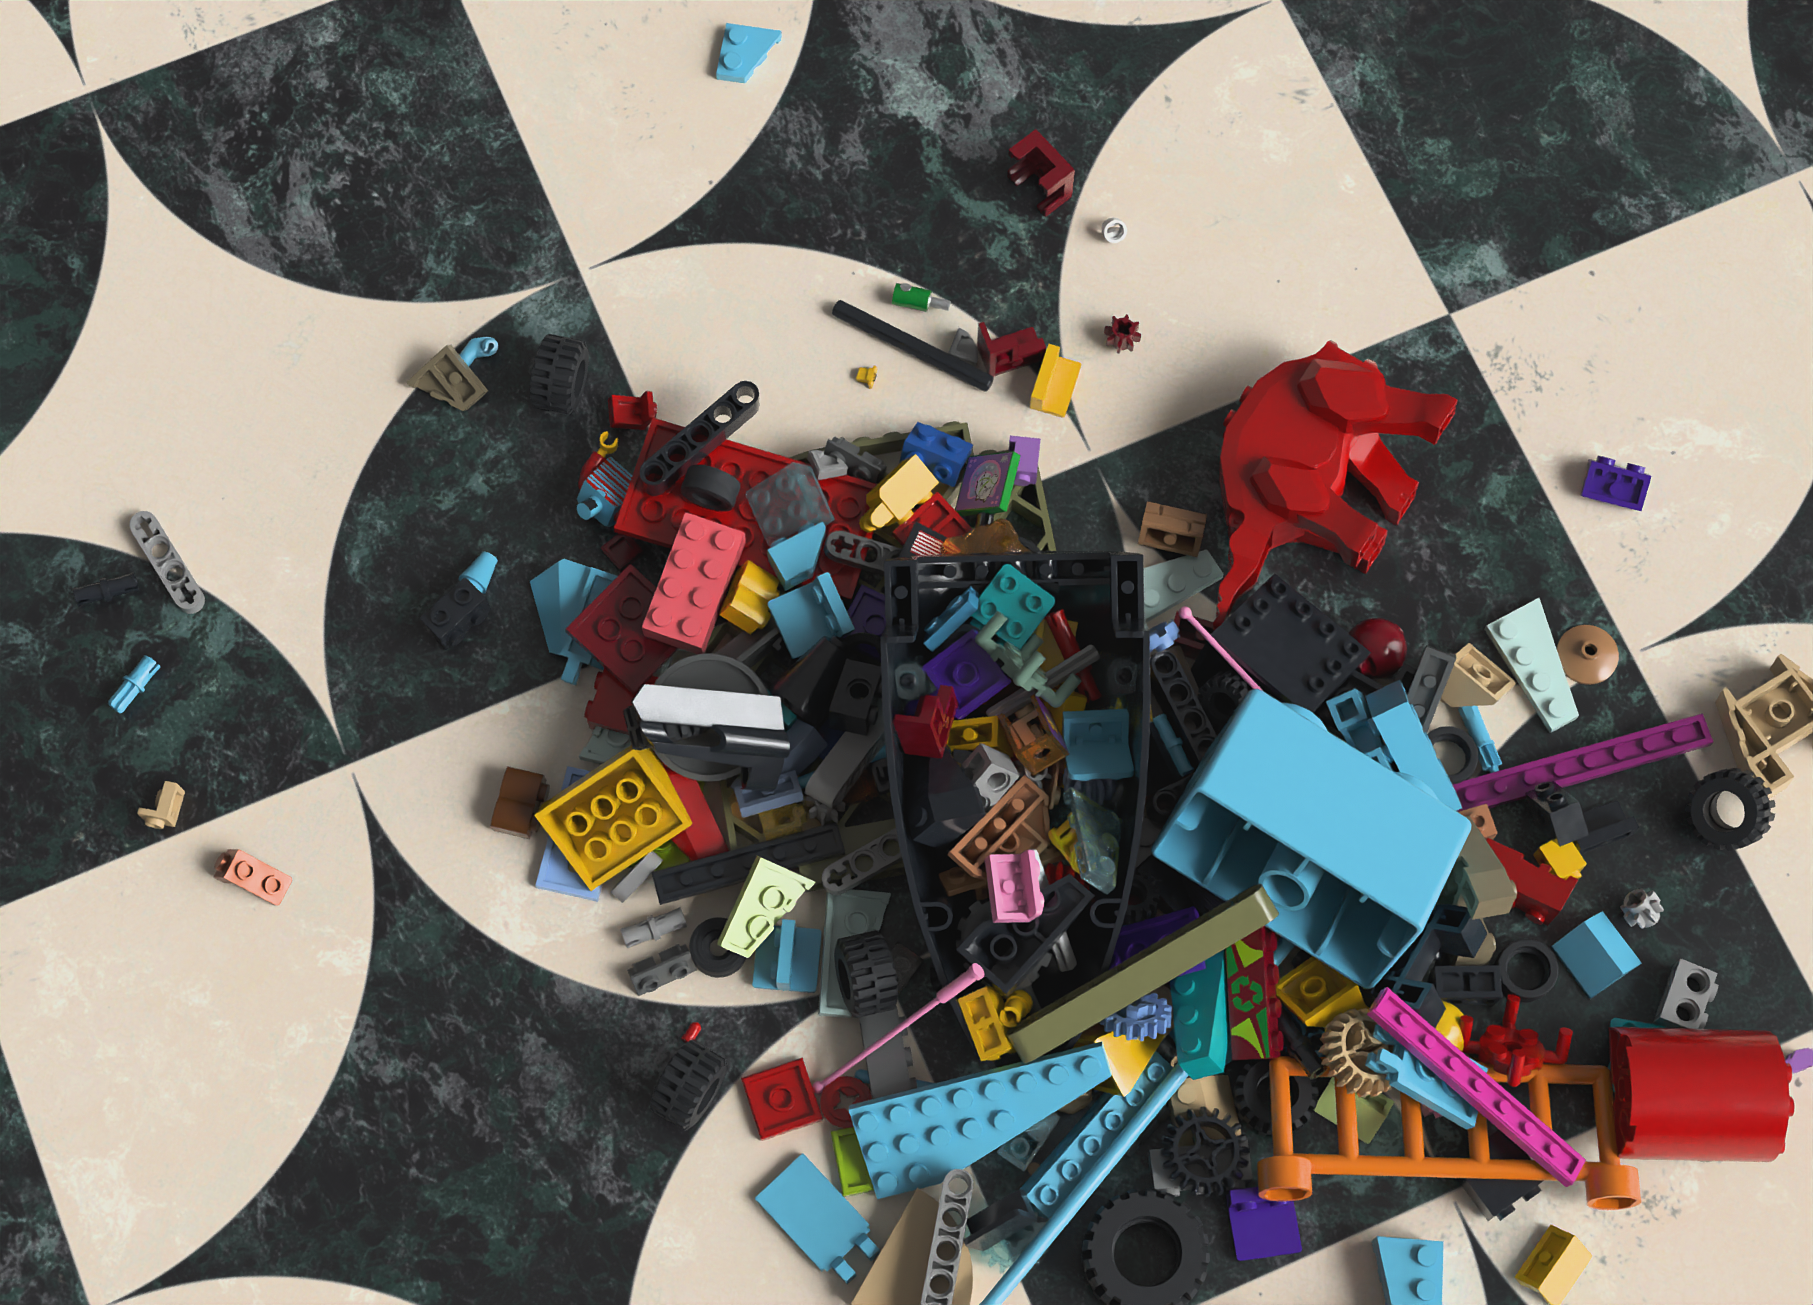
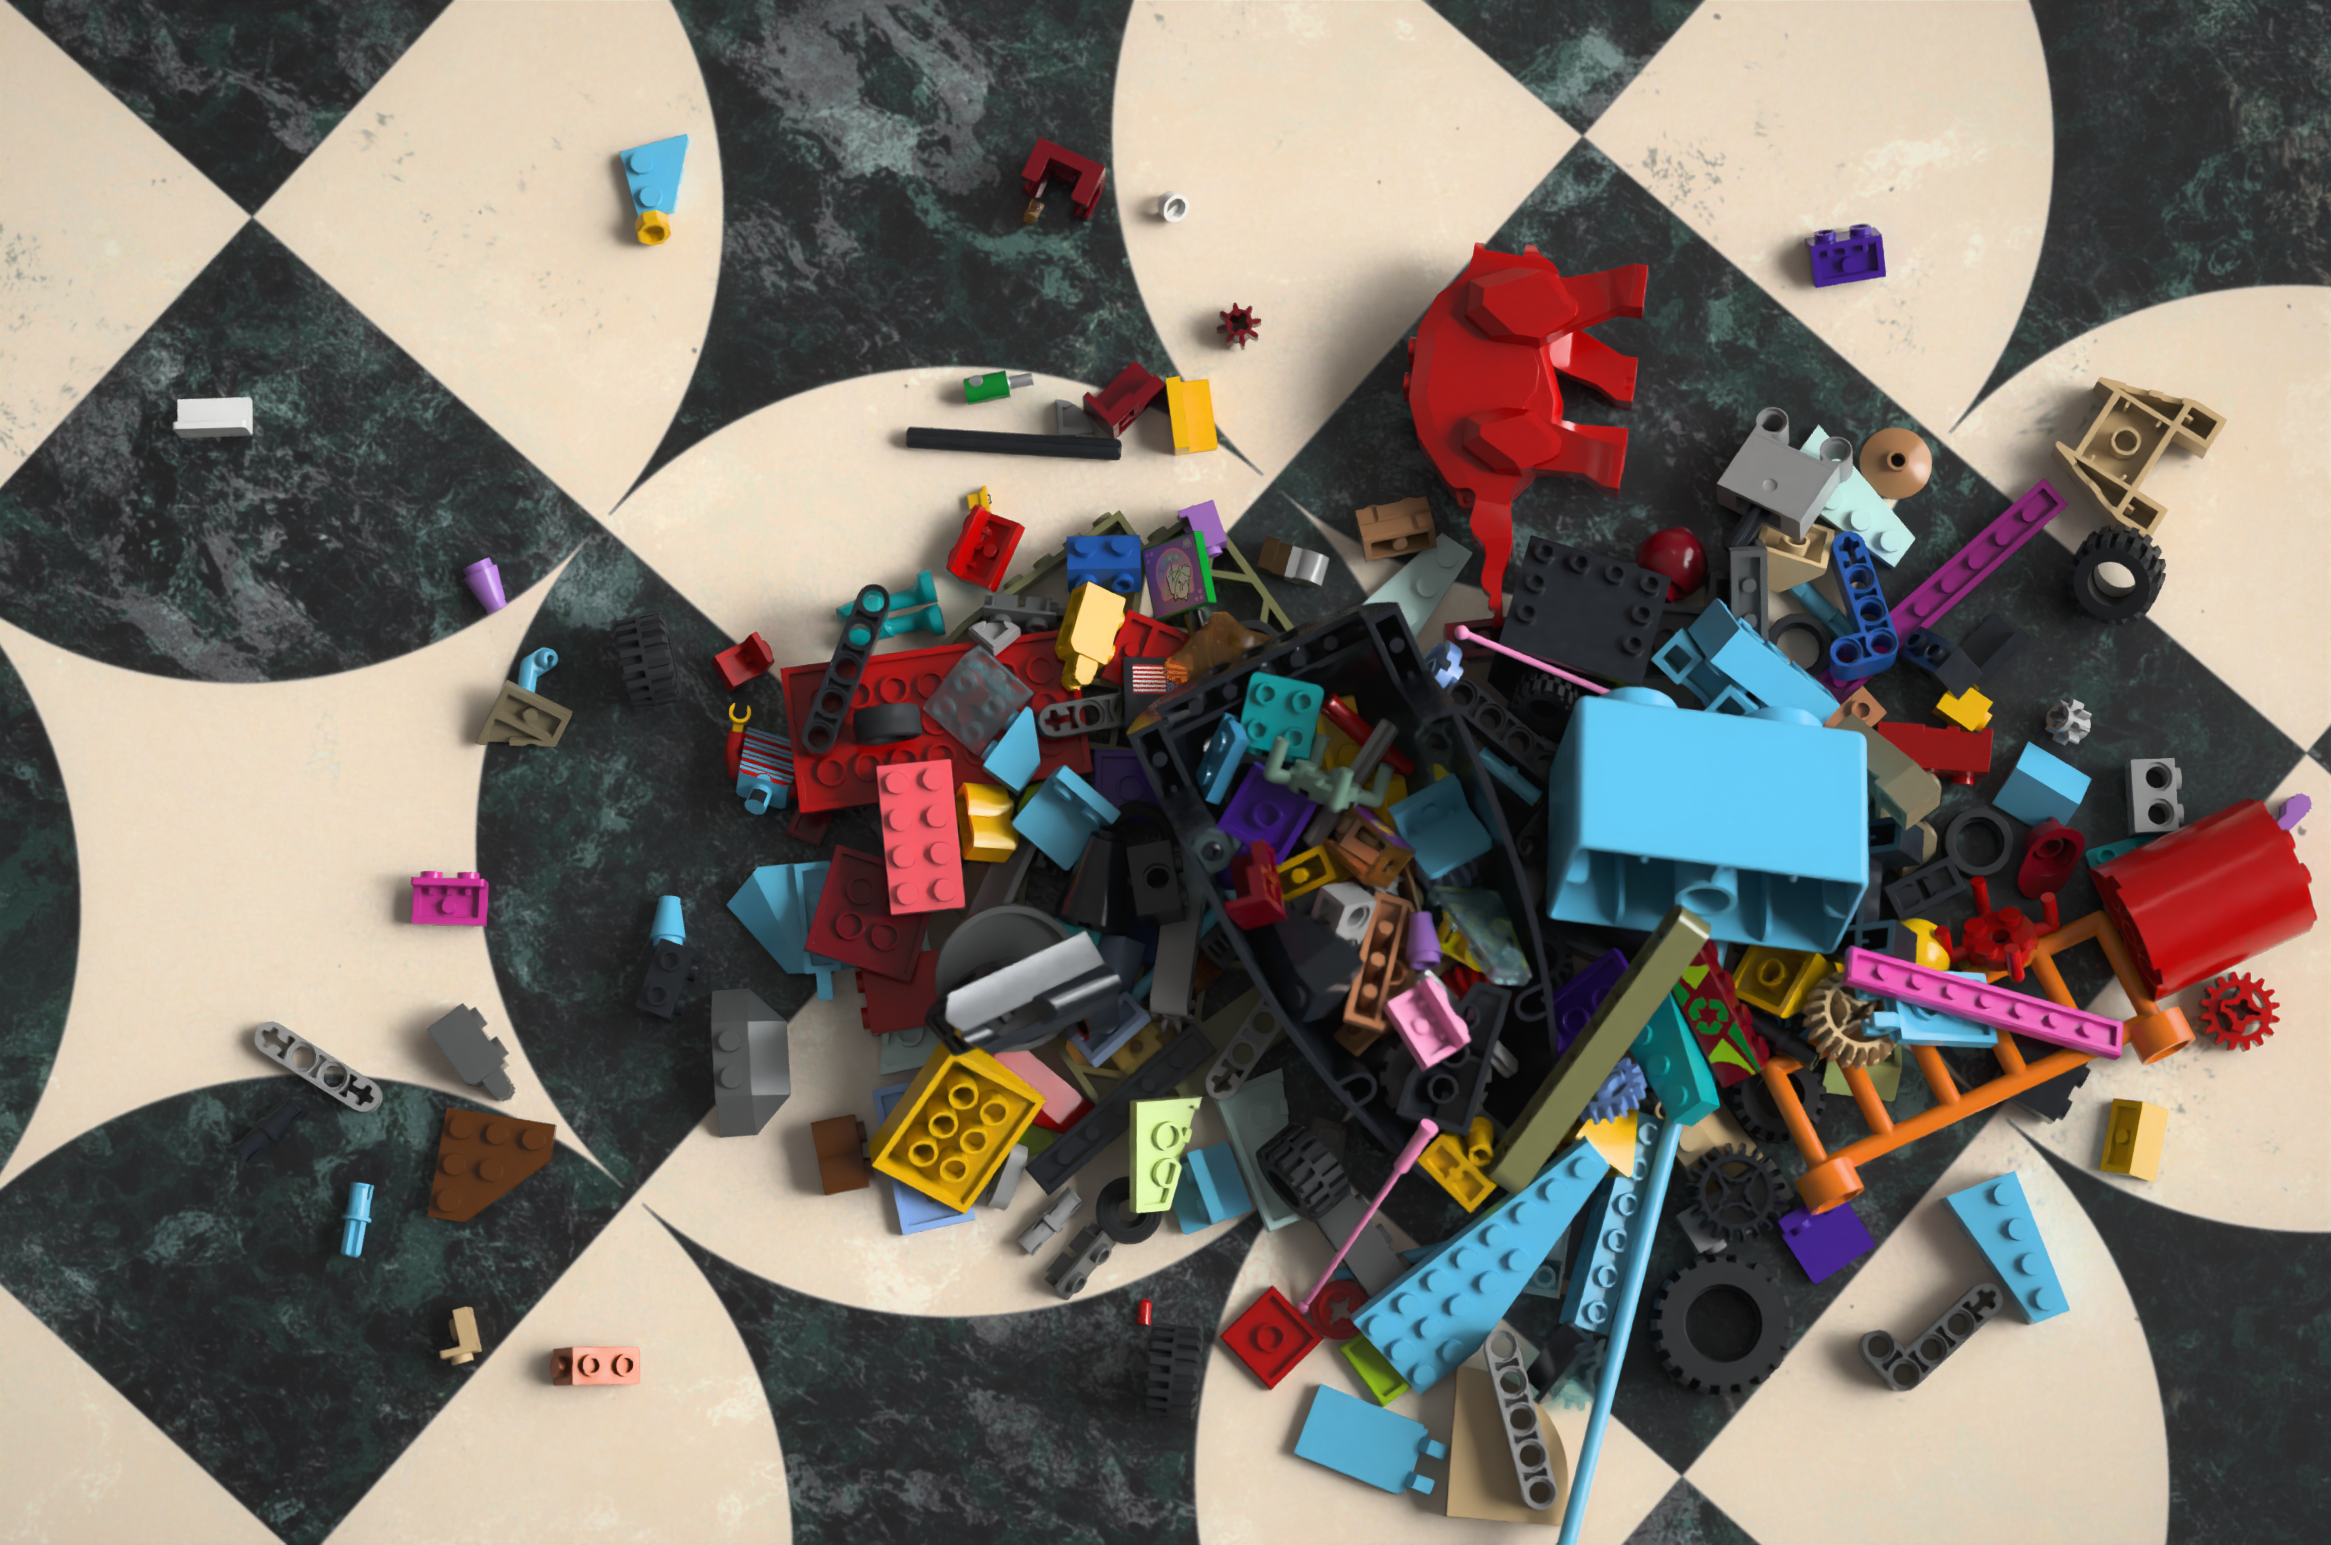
camera: 25 degrees left, 10 degrees up
none -> white panel [173,397,253,438]
none -> dark pink bracket [411,871,489,927]
none -> dark grey hinge [427,1003,516,1102]
none -> reddish brown plate [428,1107,557,1223]
none -> medium lavender cone [463,558,507,614]
none -> yellow tile [635,210,671,246]
none -> dark grey wedge [711,988,791,1138]
none -> teal piece [836,569,946,646]
none -> red bracket [946,504,1025,592]
none -> clear orange piece [1023,199,1045,226]
none -> leg [1257,535,1329,588]
none -> medium lavender cone [1405,912,1443,970]
none -> light grey piece [1717,407,1853,552]
none -> blue beam [1828,531,1899,681]
none -> dark red piece [2017,817,2085,899]
none -> red gear [2198,971,2280,1052]

